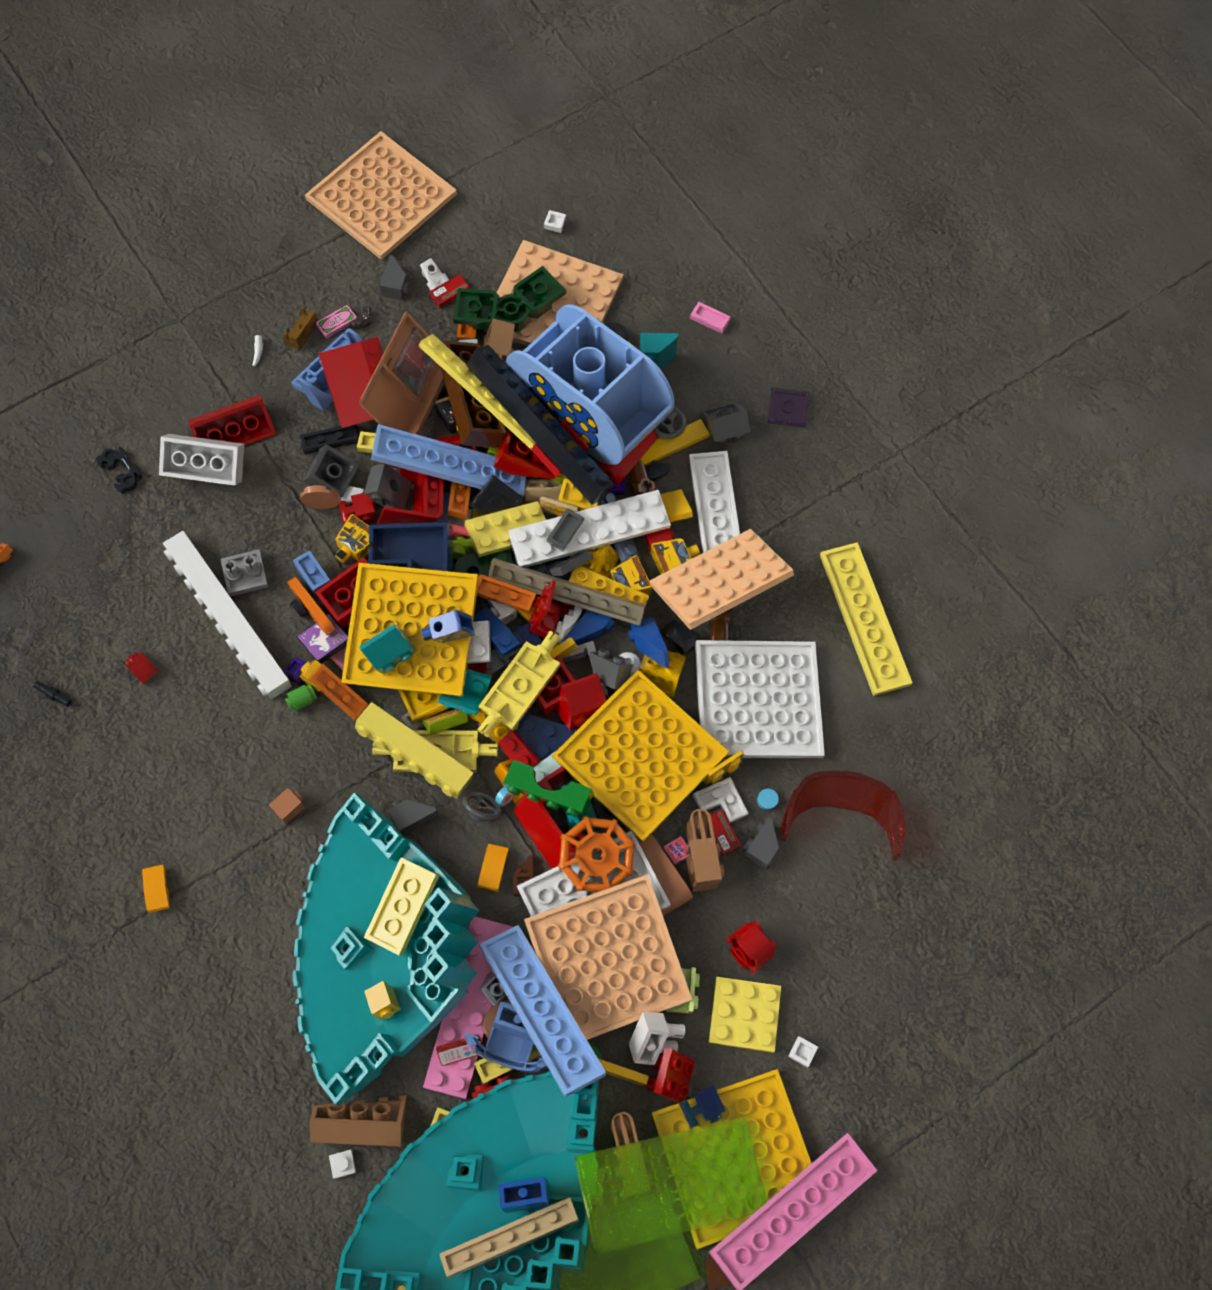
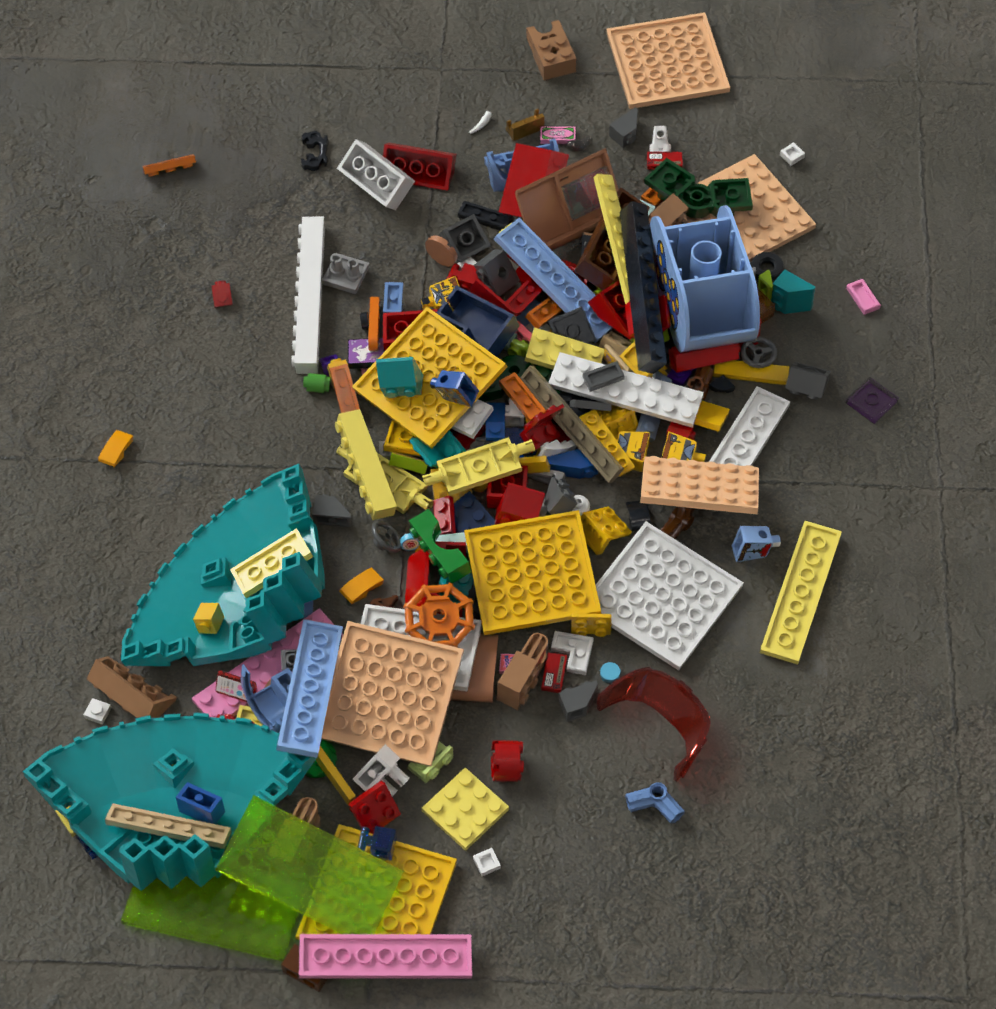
camera: 40 degrees right, 10 degrees down
black bar [33,681,72,707] -> none
nougat brick [269,788,305,825] -> none
blue slope [628,617,669,668] -> none
none -> medium nougat brick [526,20,576,80]
none -> medium blue piece [625,782,685,824]
none -> light blue torso [732,526,781,562]

